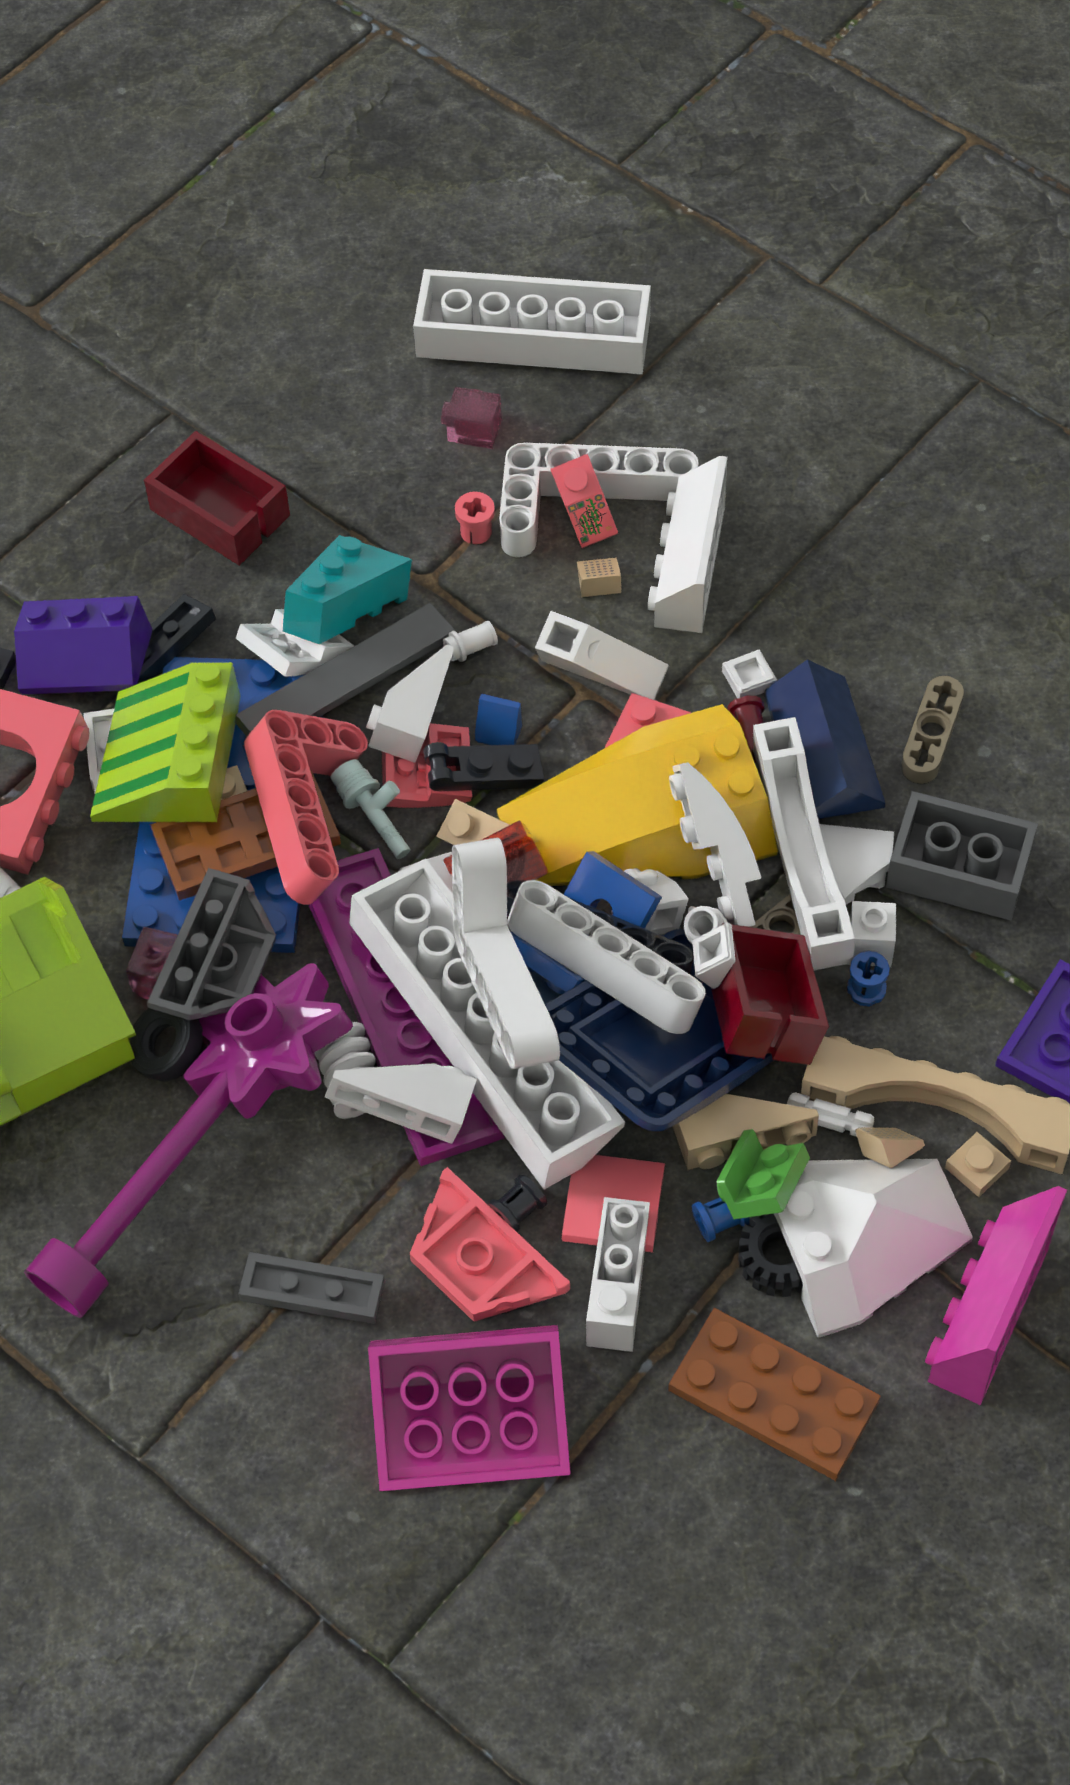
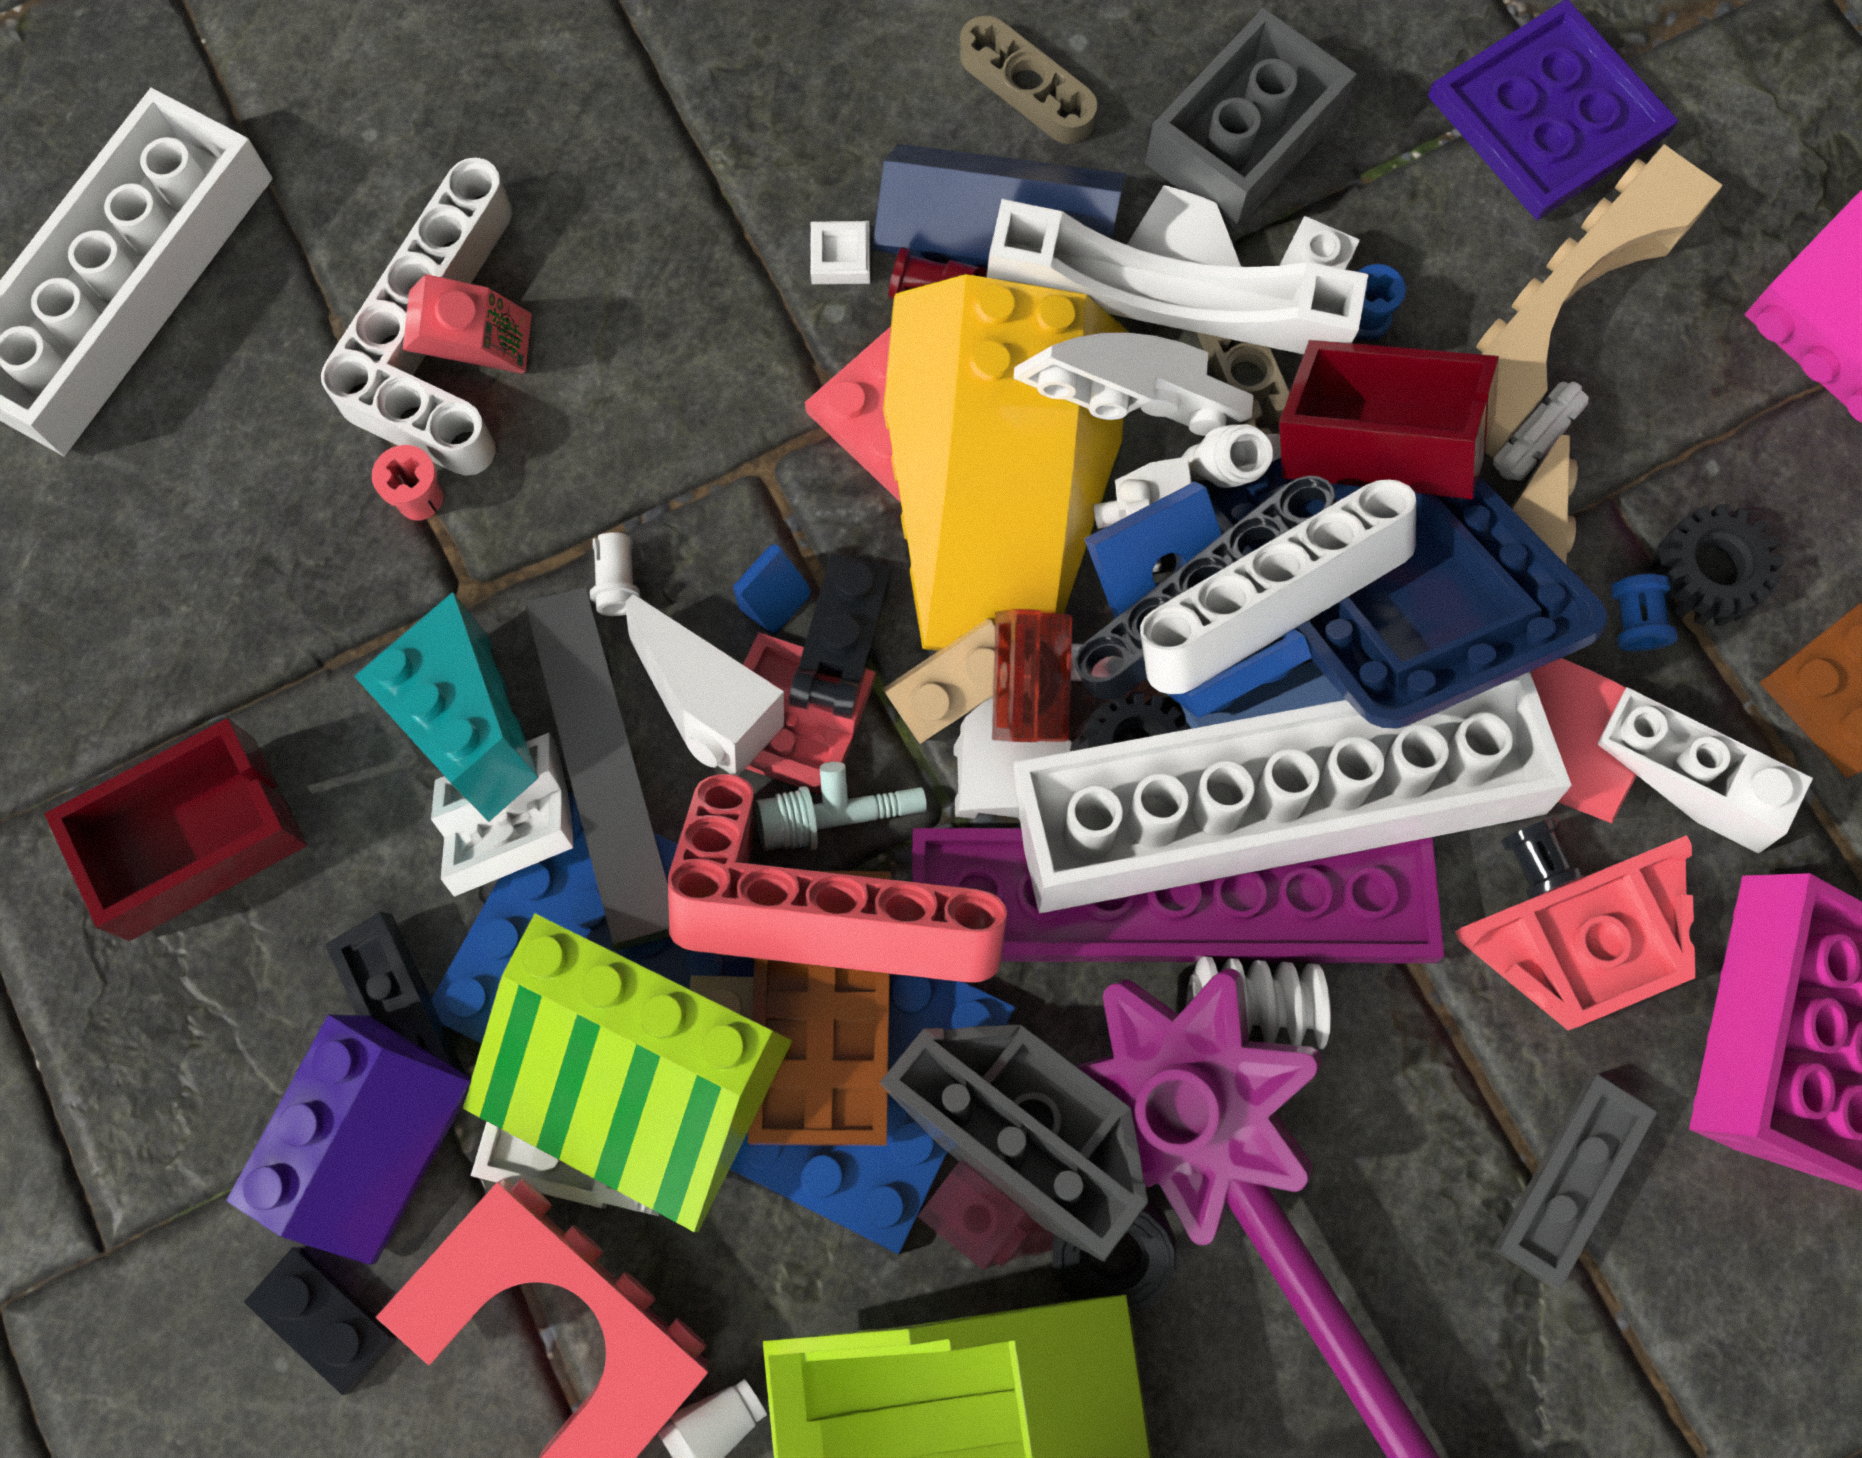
camera: 70 degrees left, 15 degrees up
white slope [325,1063,477,1144] -> none
clear pink brick [441,387,502,449] -> none
white beam [452,838,560,1069] -> none
white slope [535,611,669,700] -> none
tan slope [577,558,621,597] -> none
white slope [648,456,727,633] -> none
white slope [692,922,735,989] -> none
bright green bracket [717,1129,810,1219] -> none
white wedge [774,1159,973,1338] -> none
tan slope [855,1127,925,1168] -> none
tan plate [945,1132,1011,1197] -> none

